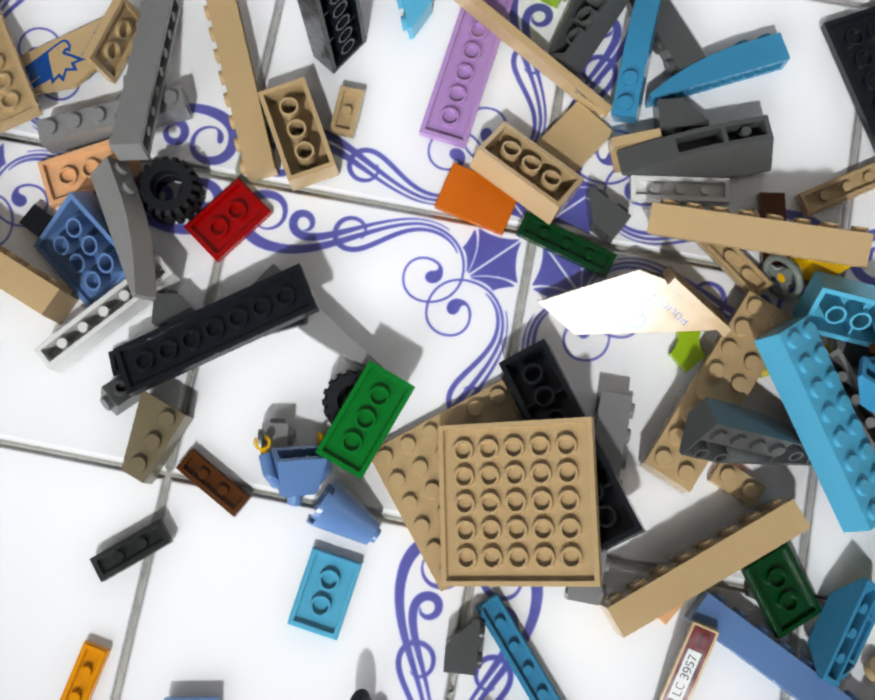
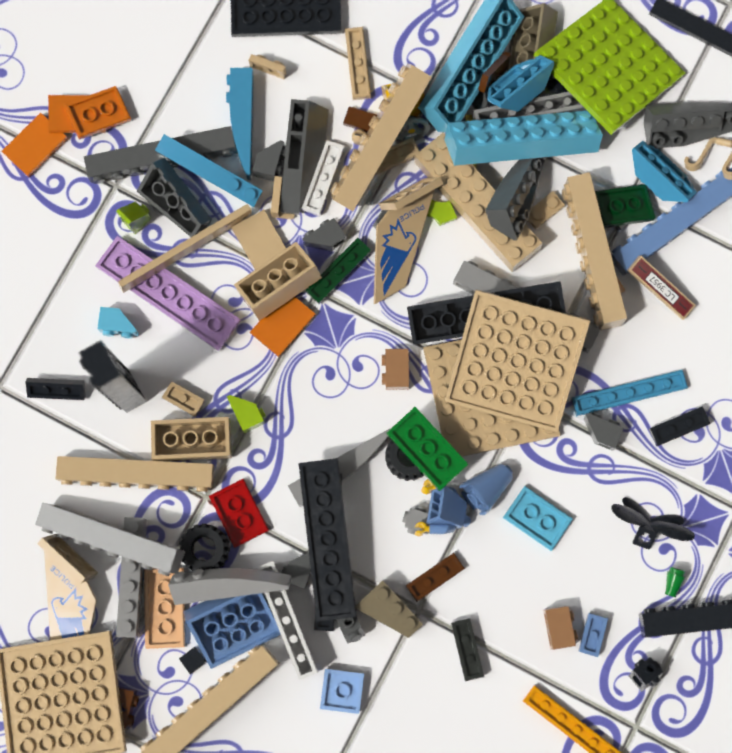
camera: 75 degrees left, 0 degrees up
none -> lime slope [227,395,266,433]
none -> tan plate [248,54,287,79]
none -> light blue plate [320,669,364,714]
none -> medium nougat brick [382,349,409,390]
none -> medium nougat brick [543,606,578,650]

